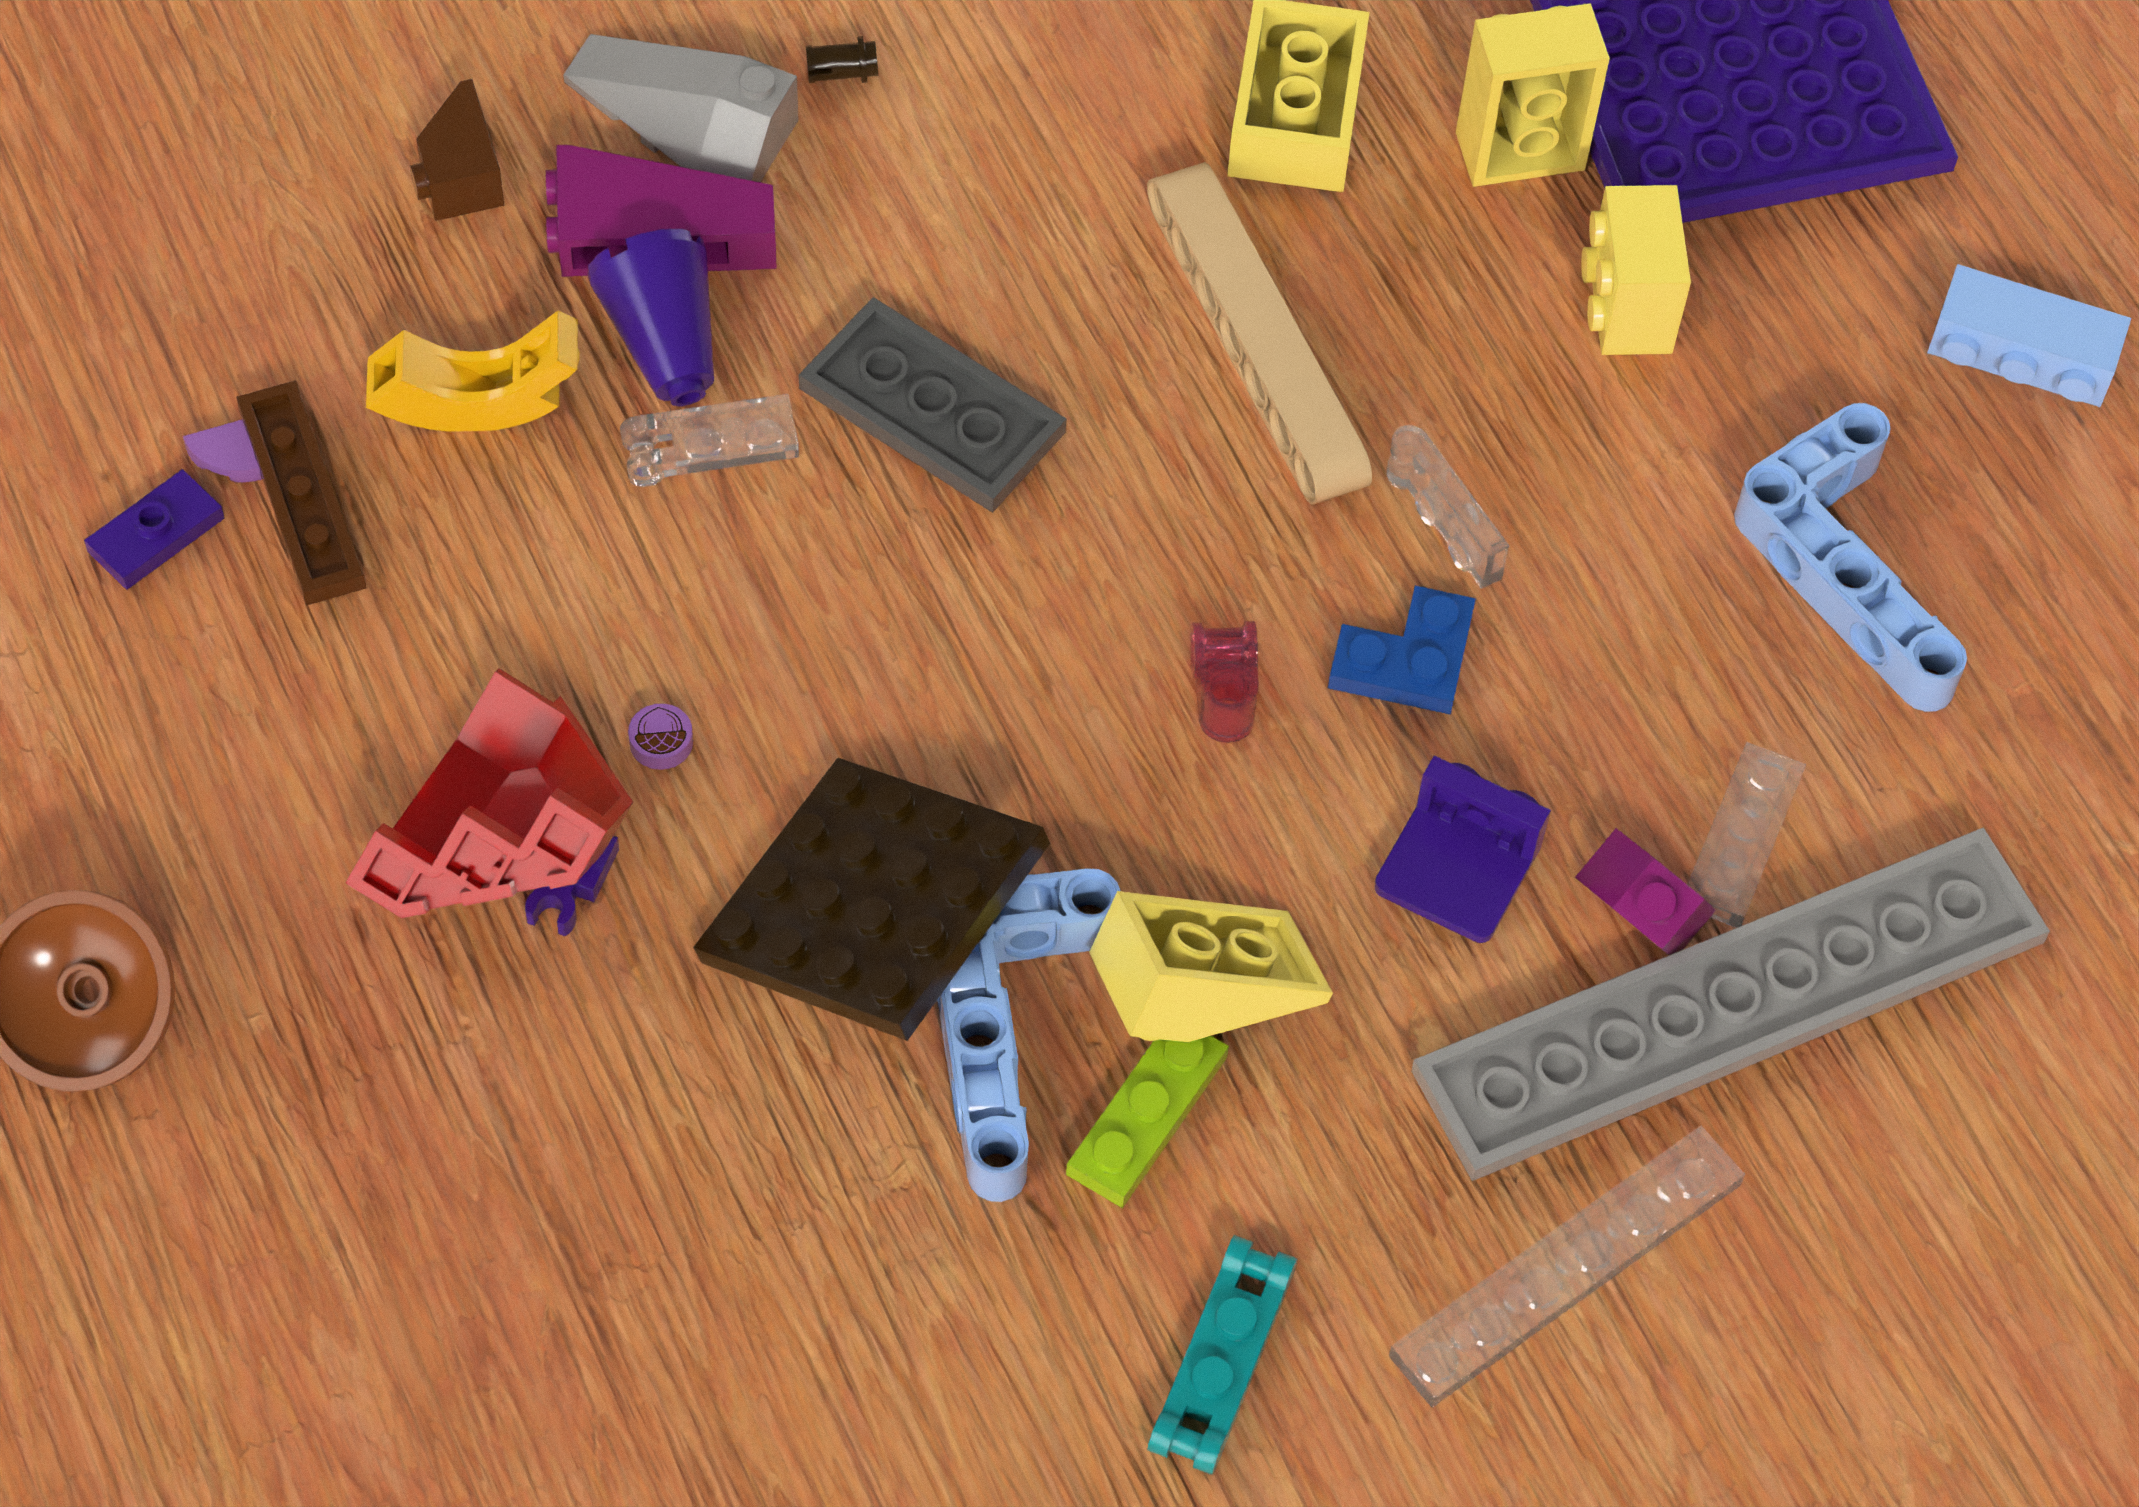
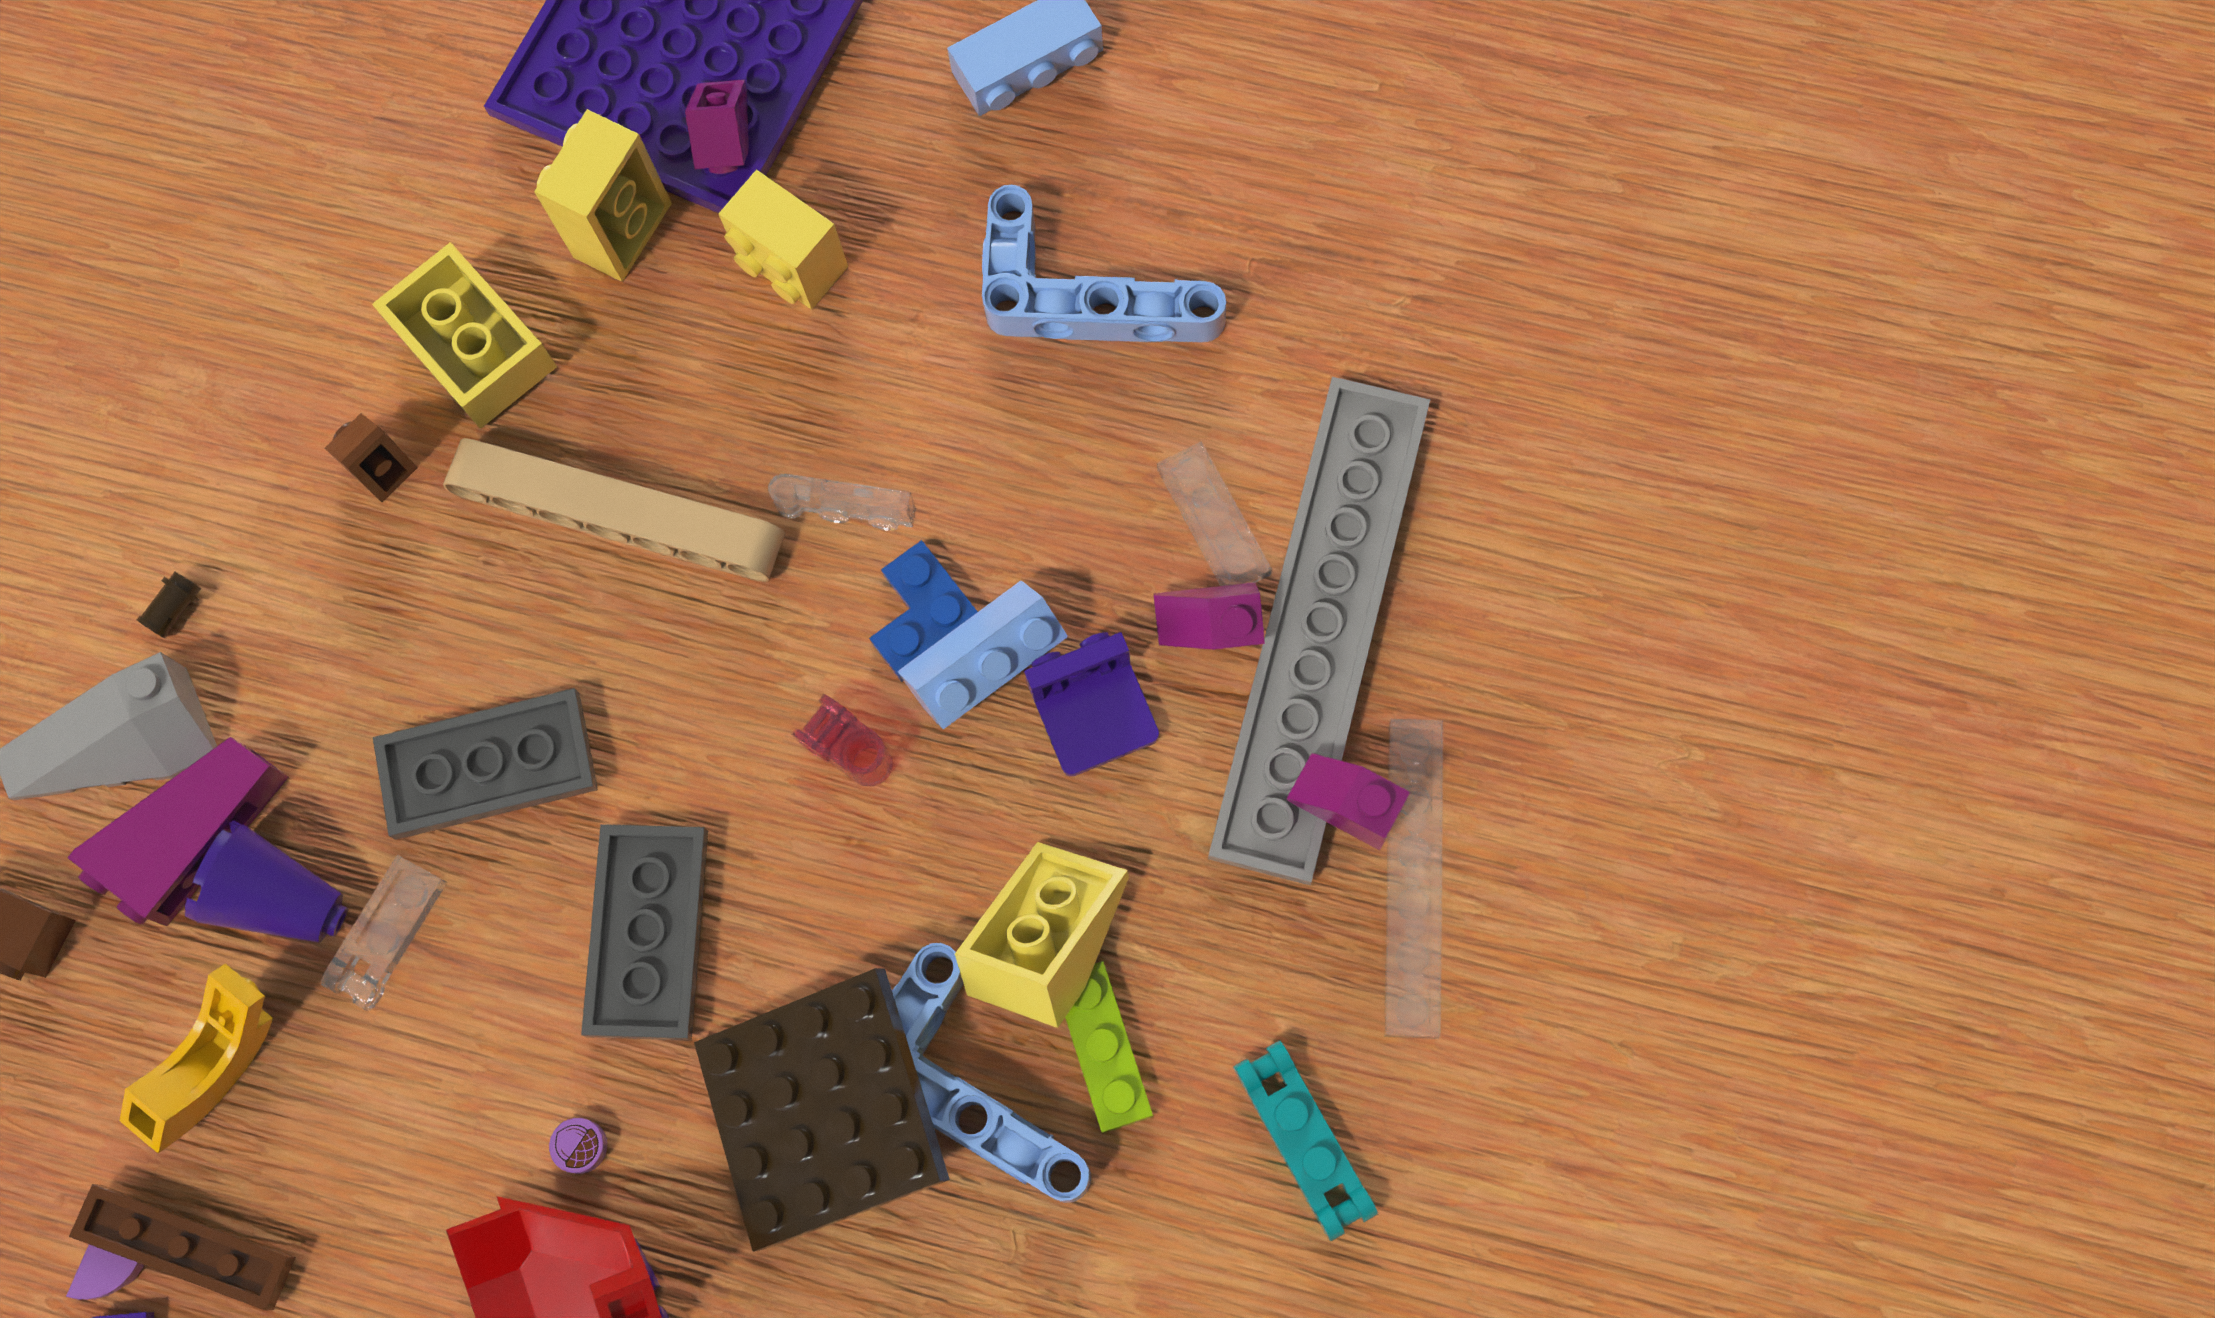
camera: 40 degrees left, 15 degrees up
none -> reddish brown slope [325,413,418,502]
none -> dark grey plate [581,824,708,1041]
none -> magenta slope [685,80,749,174]
none -> light blue brick [897,580,1068,729]
none -> magenta slope [1286,753,1410,851]

